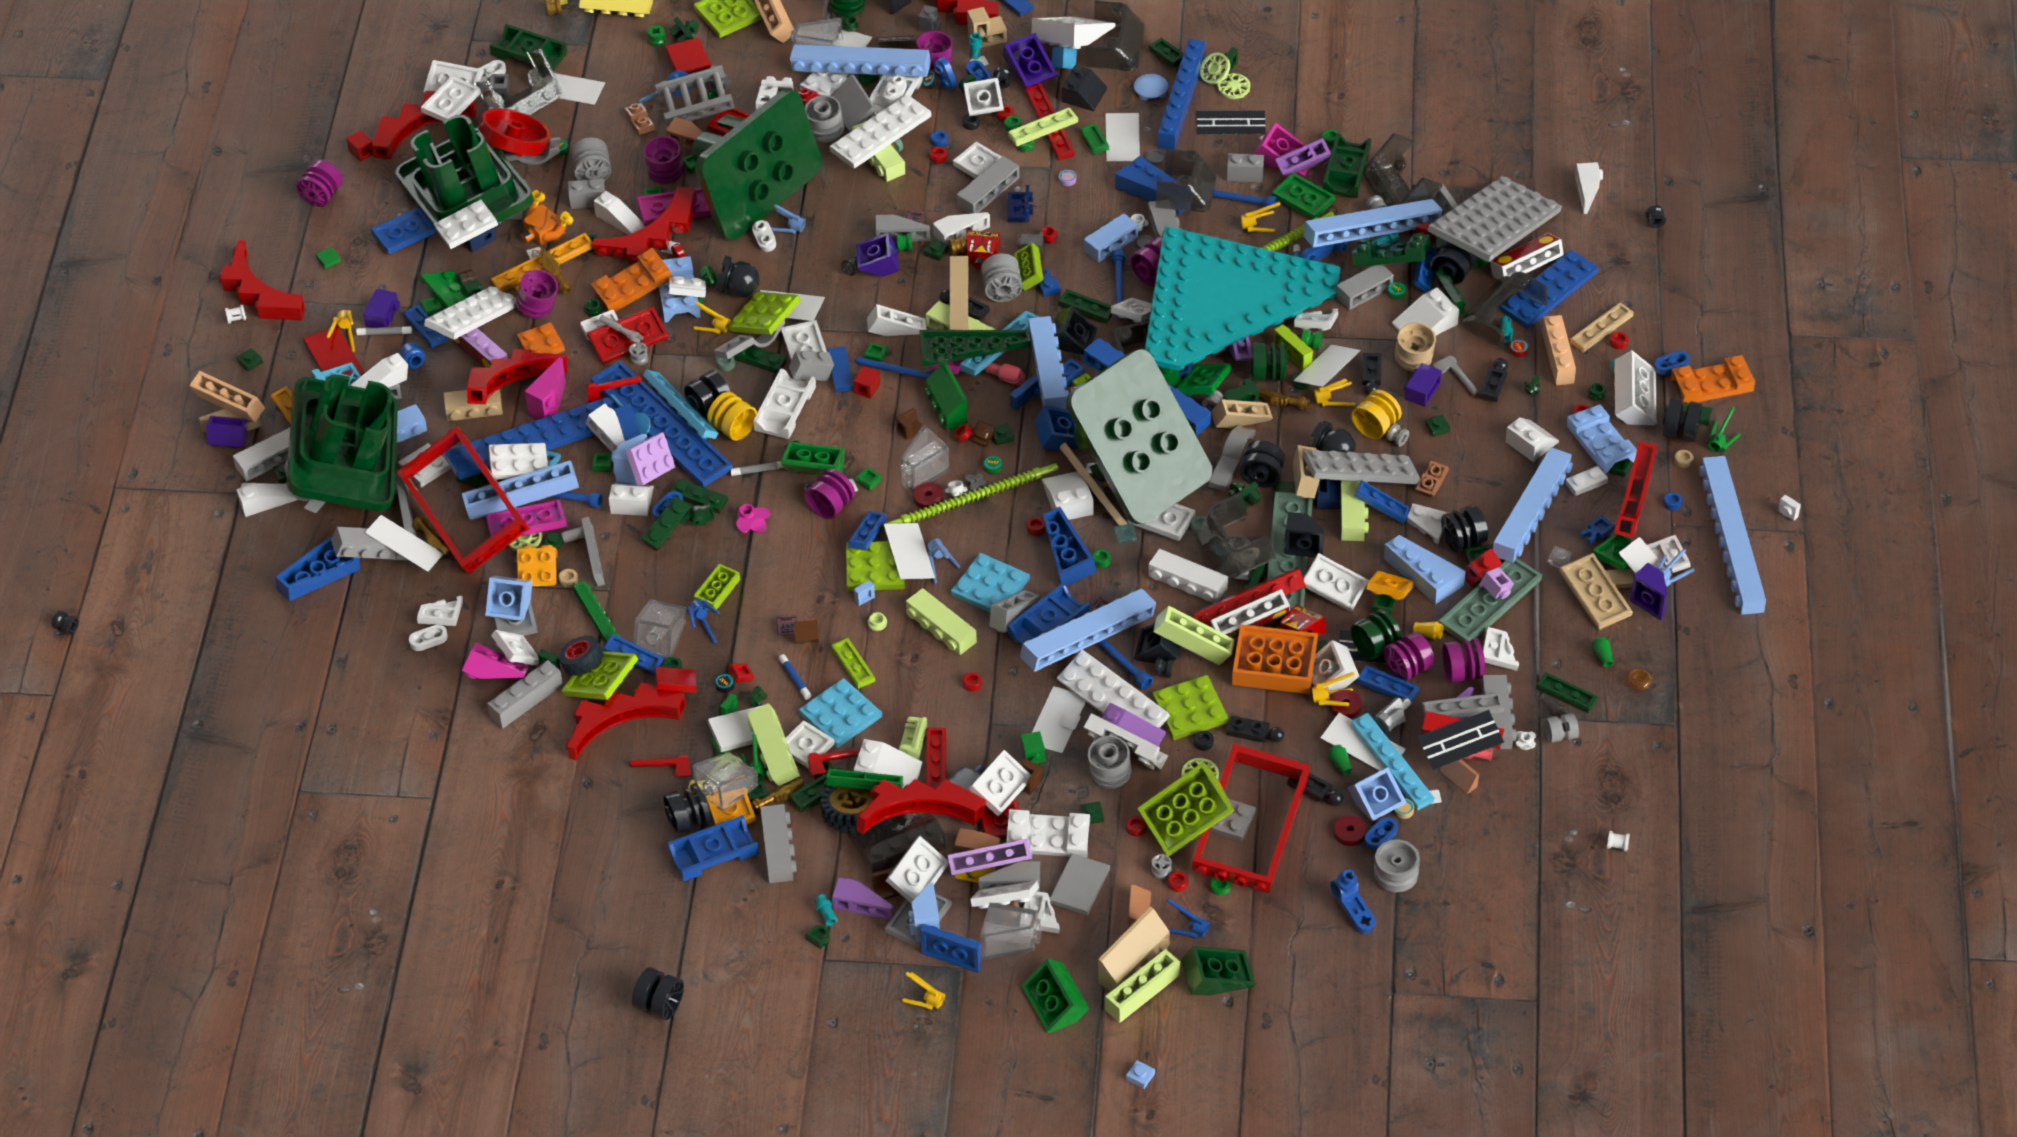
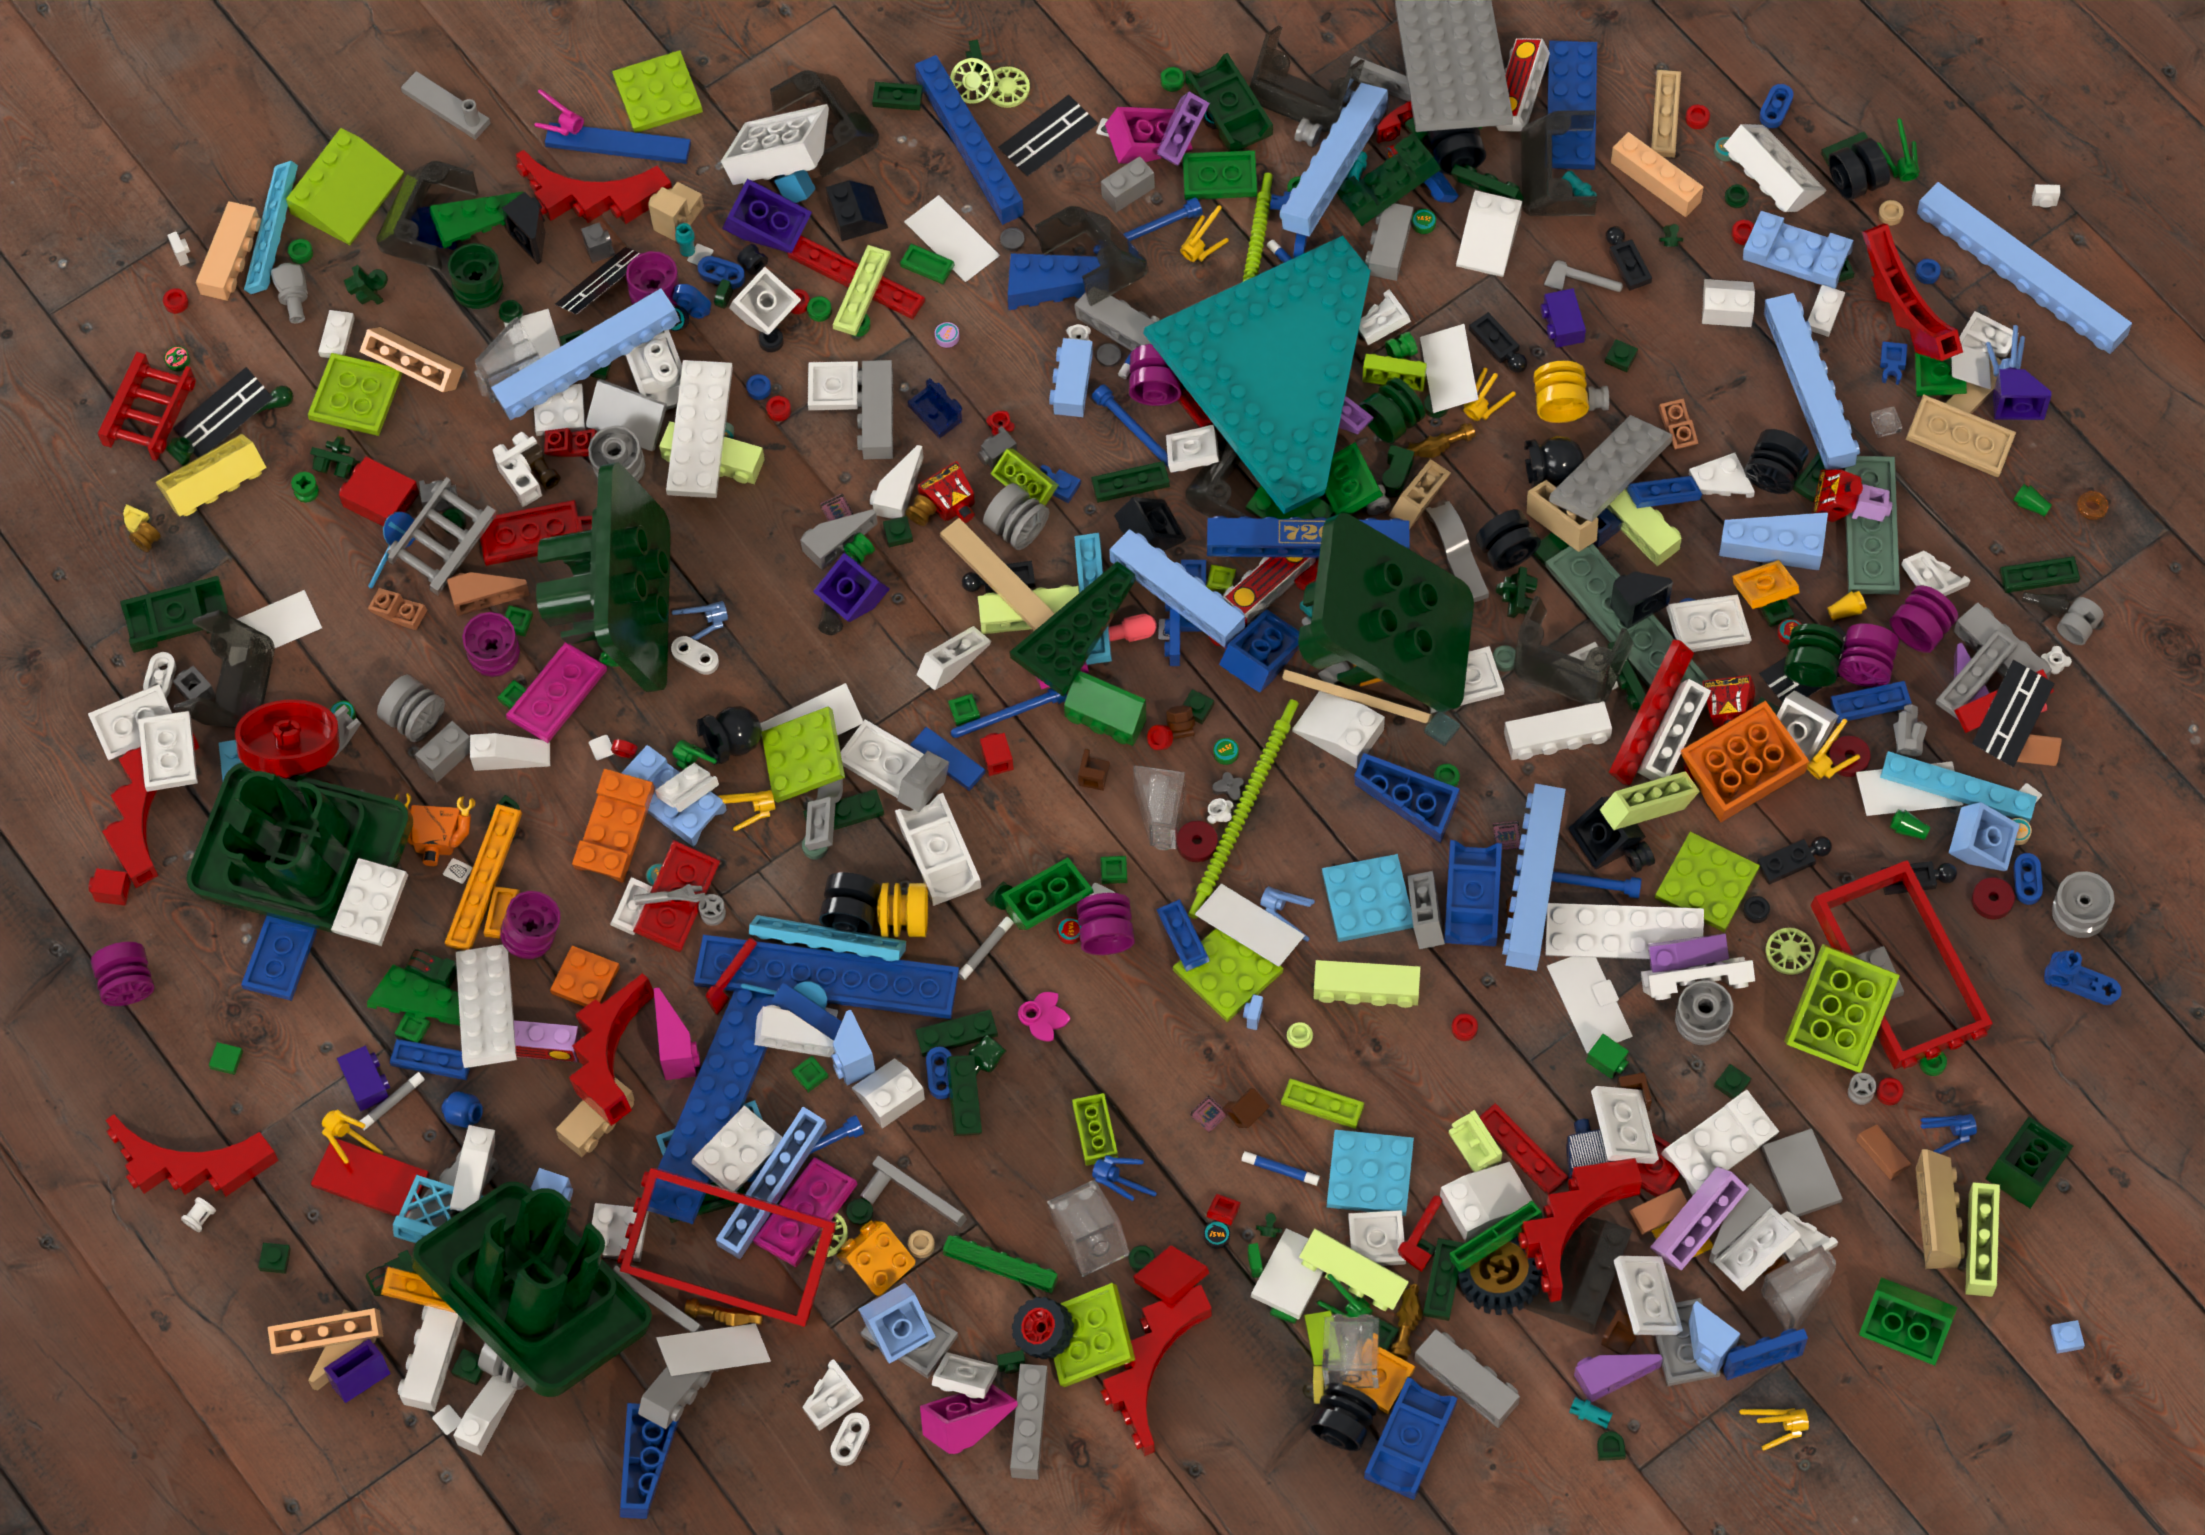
camera: 40 degrees left, 15 degrees up
pearl gold piece [540,249,572,294] -> none
dark green plate [584,299,602,316] -> none
red arch [592,187,697,265] -> none
blue tile [603,633,664,676] -> none
lavender plate [626,432,675,486] -> none
red piece [629,755,691,777] -> none
red tile [1027,517,1046,536] -> none
red tile [1126,816,1146,836] -> none
light blue dish [1134,74,1168,100] -> none
tan wheel [1394,322,1436,372] -> none
red tile [1510,339,1529,357] -> none
orange piece [1671,355,1755,403] -> none

